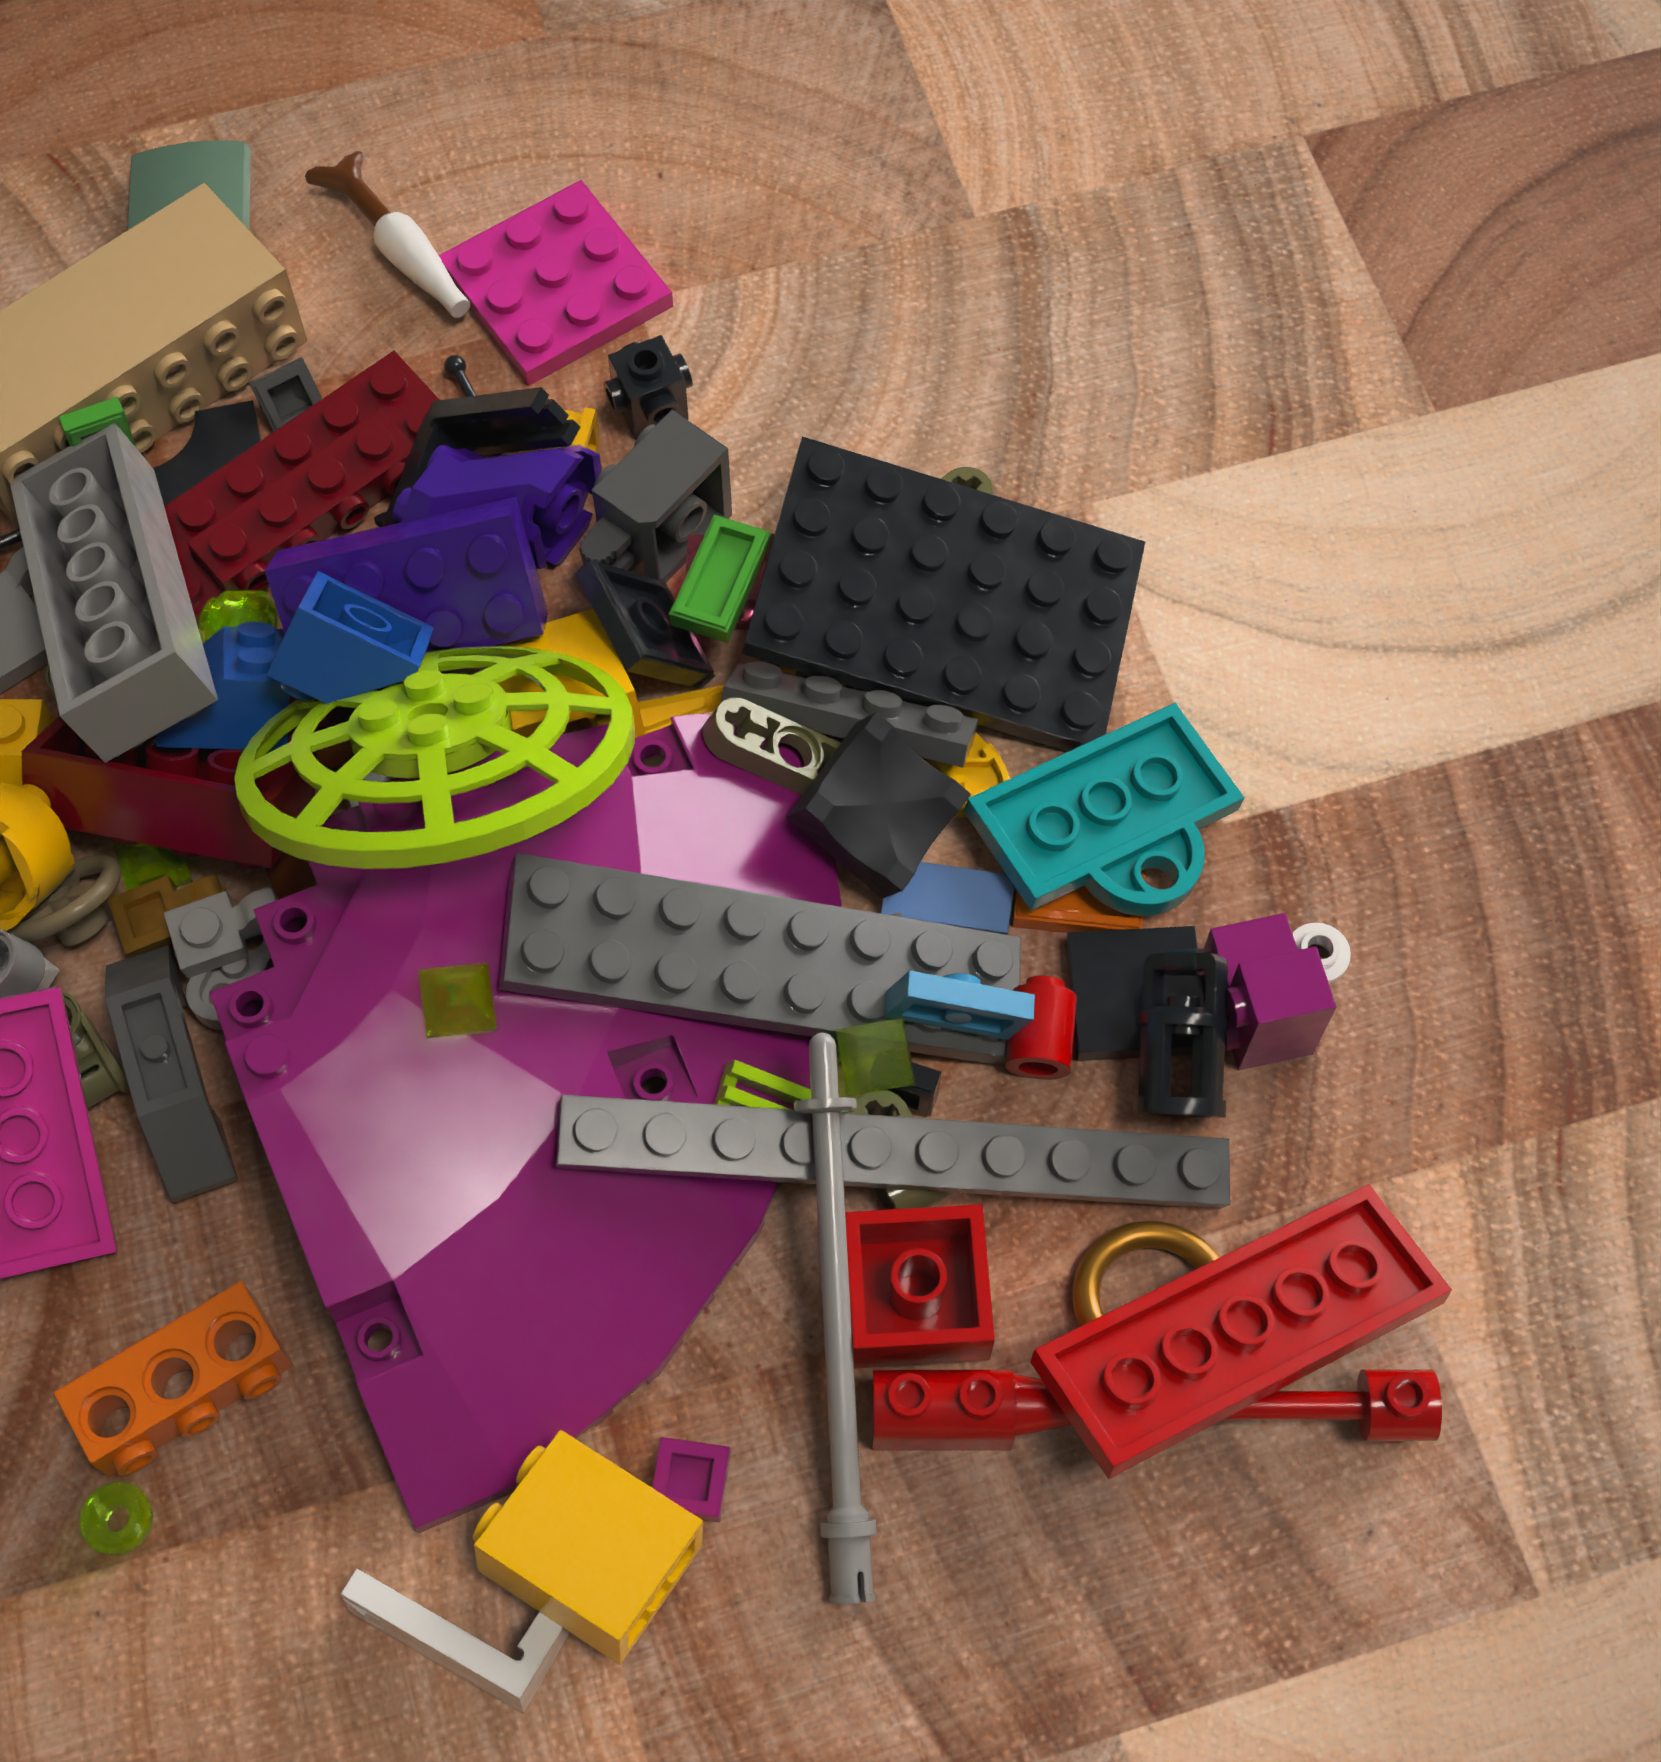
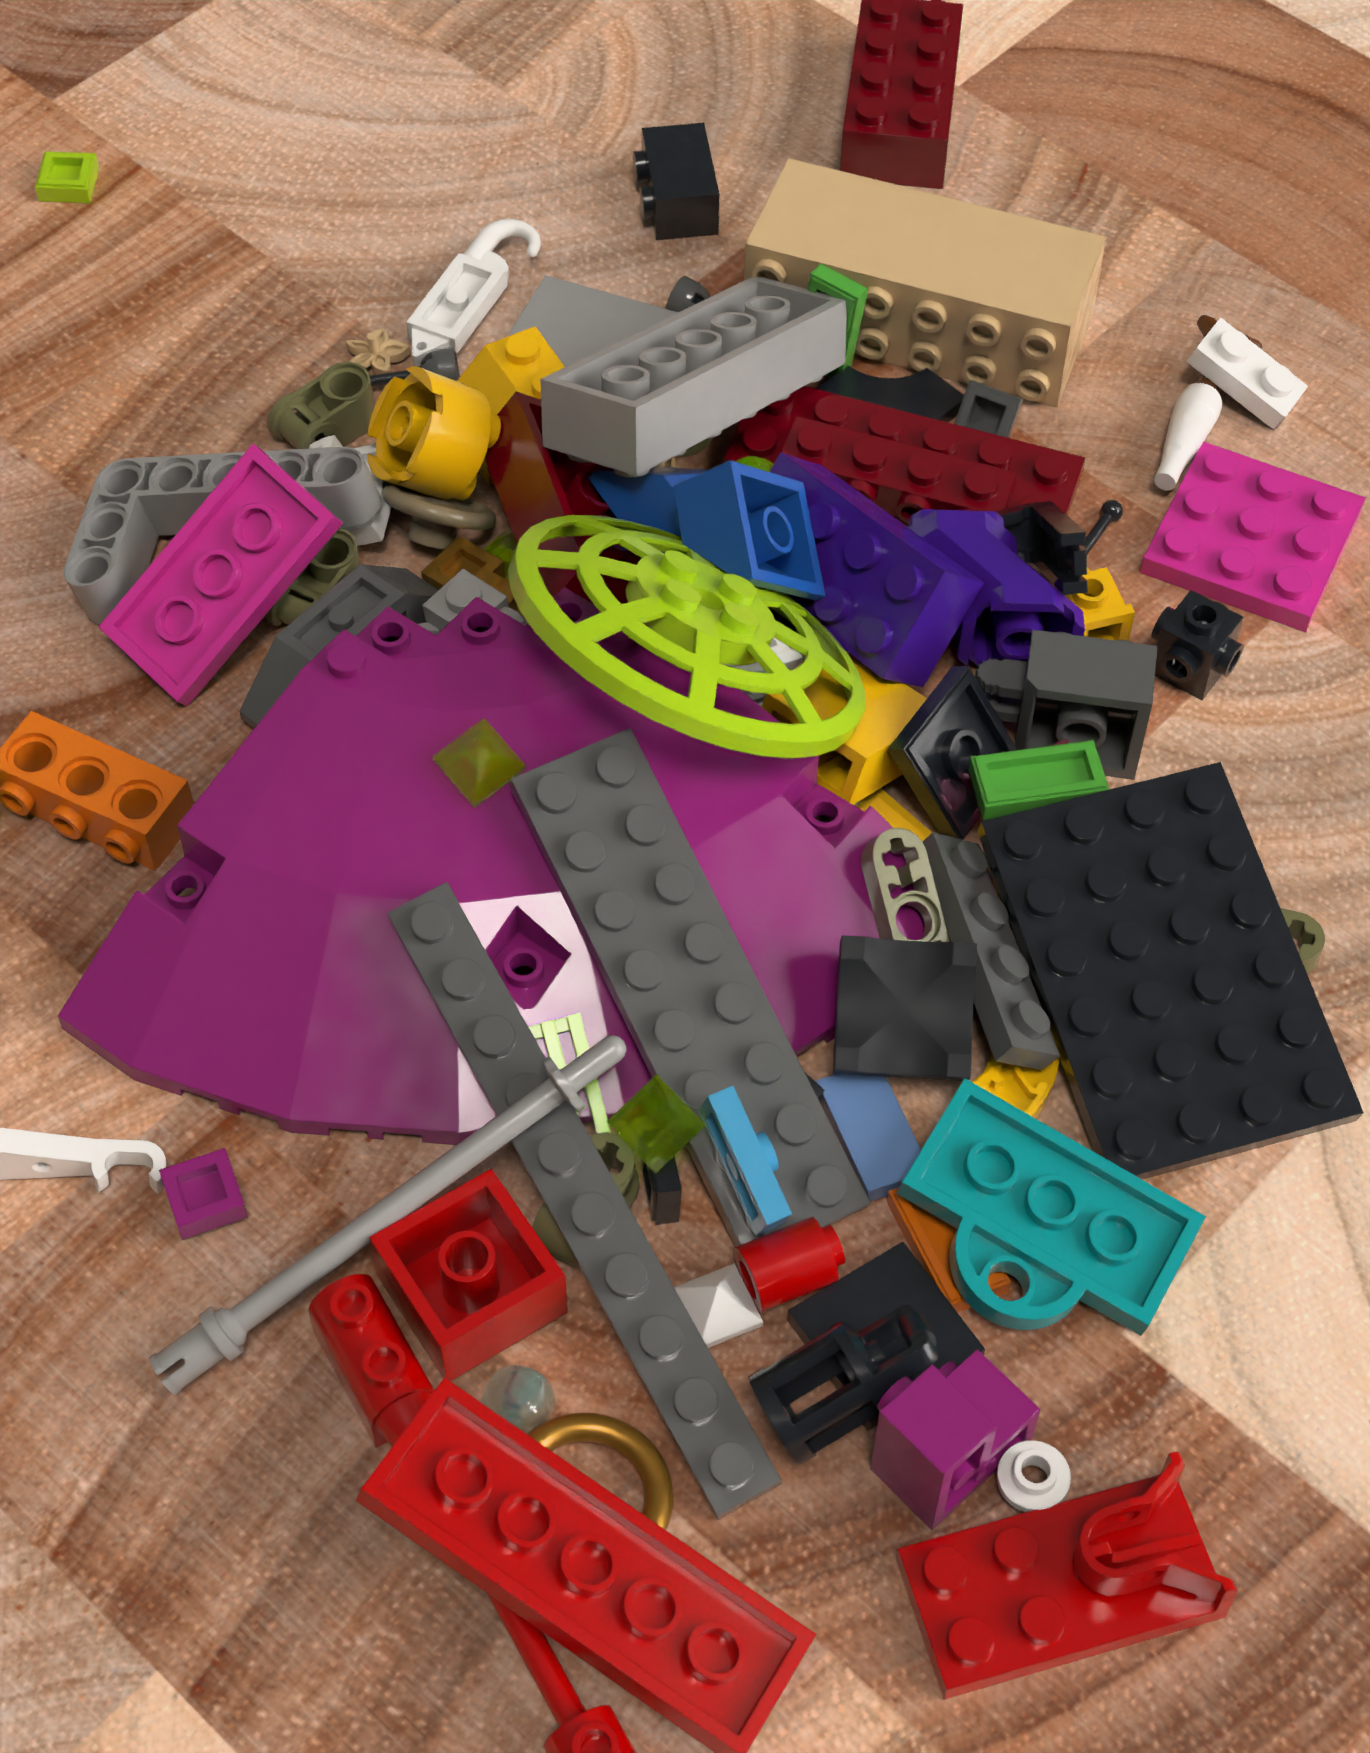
camera: 60 degrees right, 10 degrees down
sand green slope [128,140,251,230] -> none
yellow brick [473,1429,703,1665] -> none
none -> clear light blue piece [480,1365,556,1434]
none -> white slope [674,1263,763,1348]
none -> red plate [896,1452,1238,1700]
none -> white plate [1186,317,1308,430]

